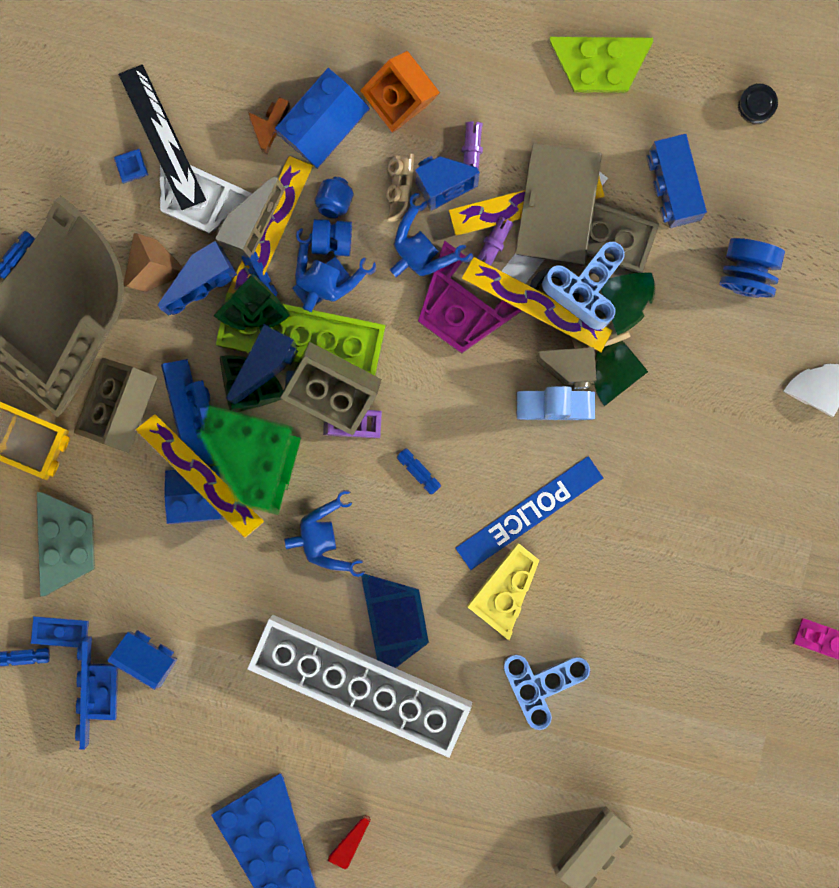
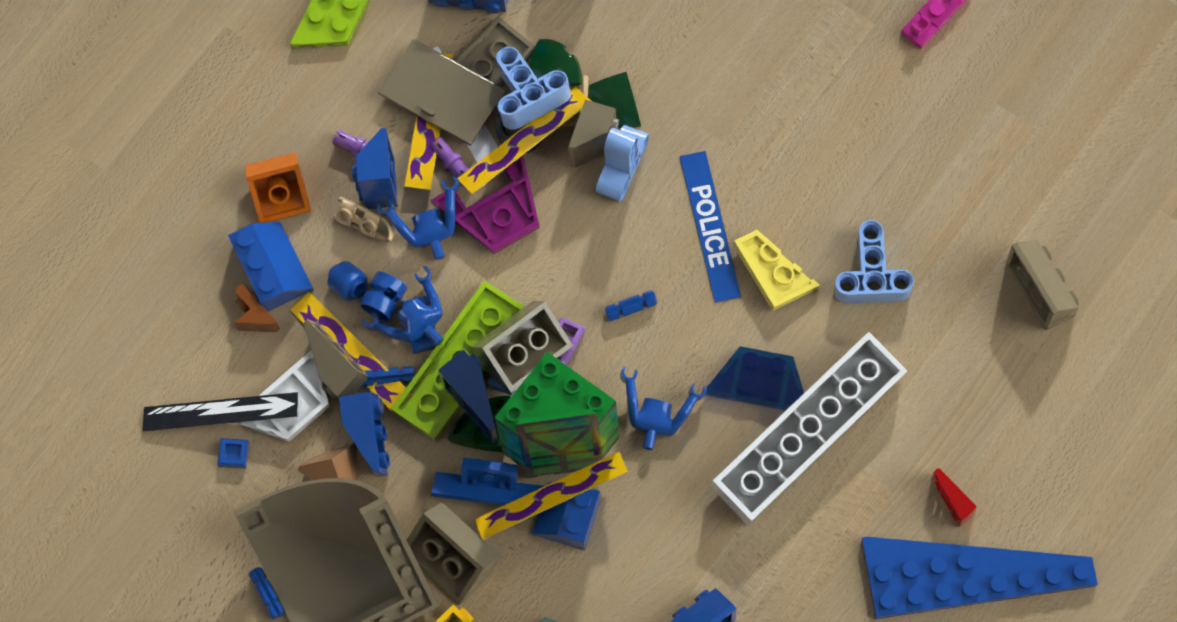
camera: 65 degrees left, 15 degrees down
dark green brick [214,273,290,330] -> none

